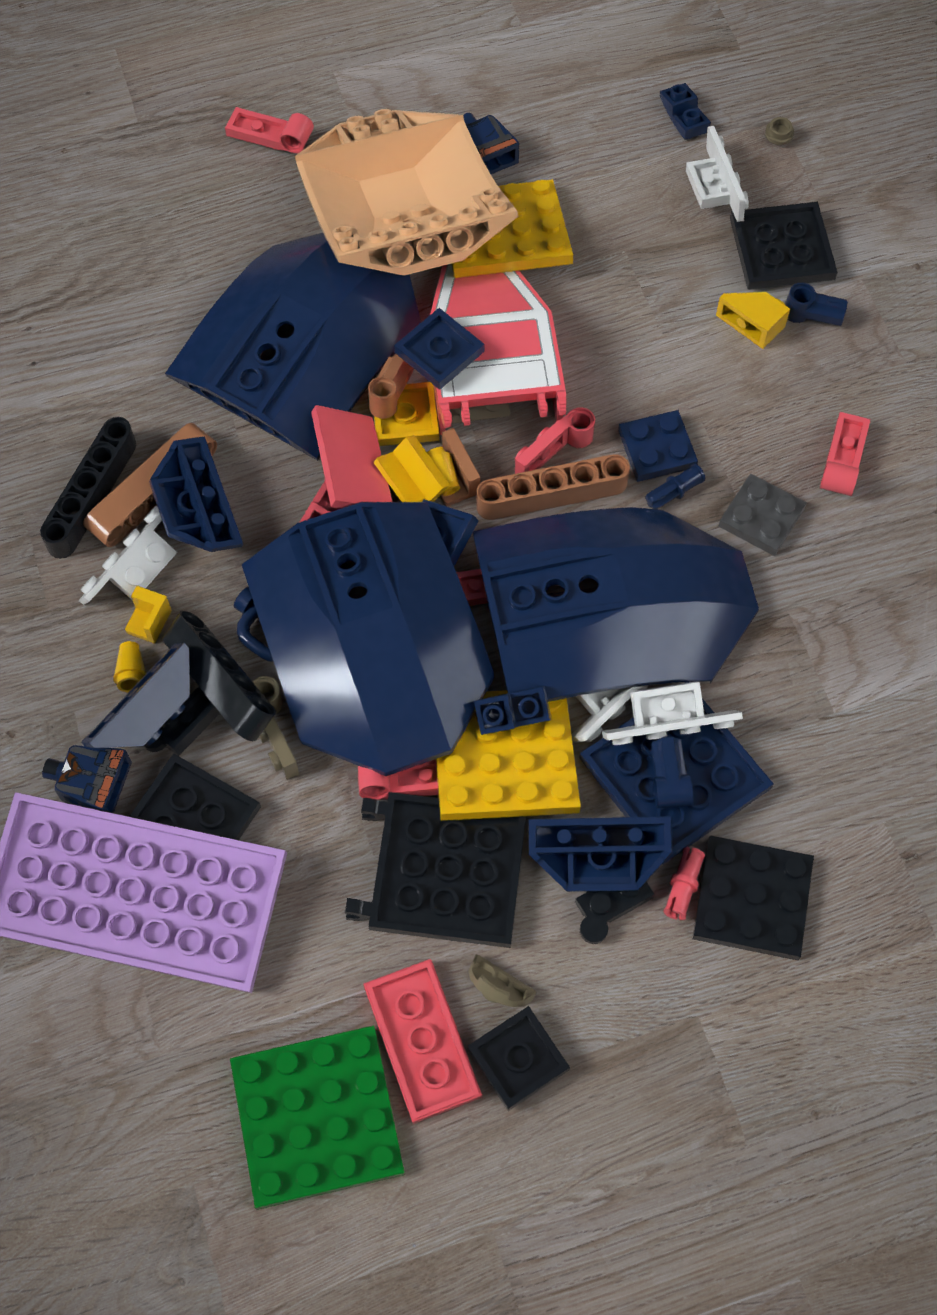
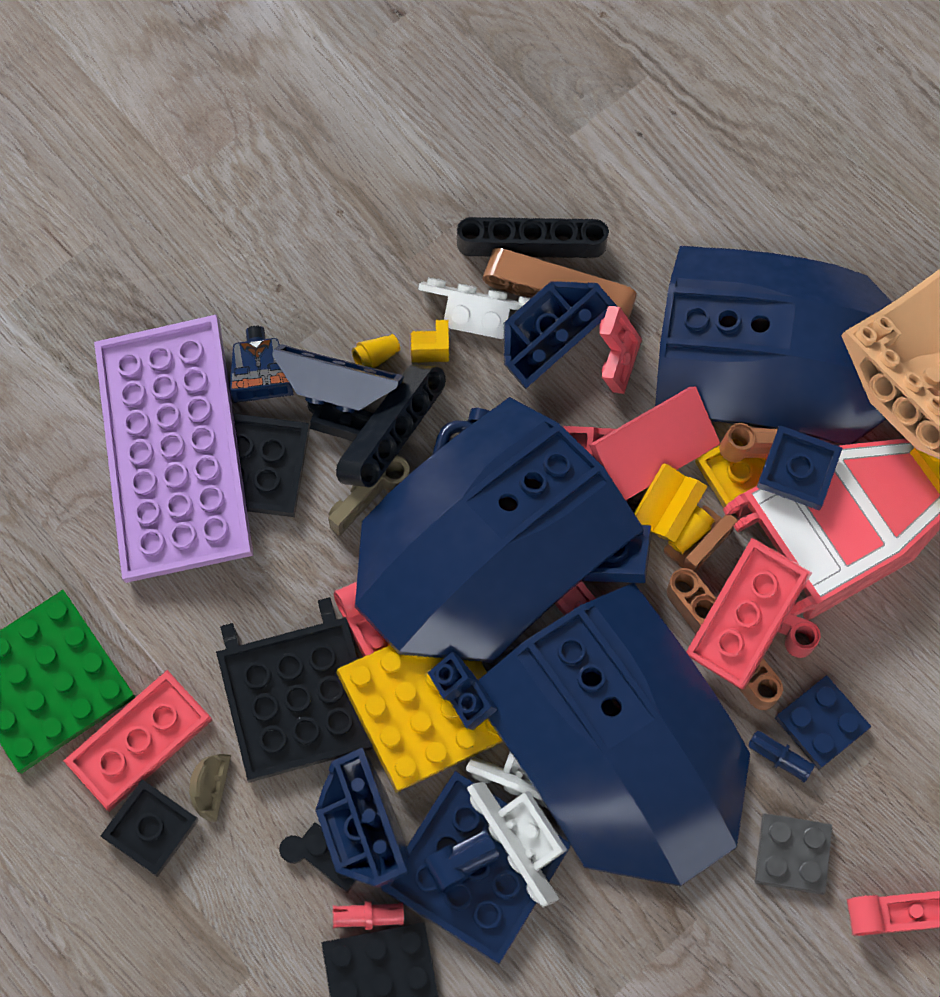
camera: 65 degrees right, 5 degrees up
none -> coral plate [599,306,642,394]
none -> coral tile [686,538,812,690]

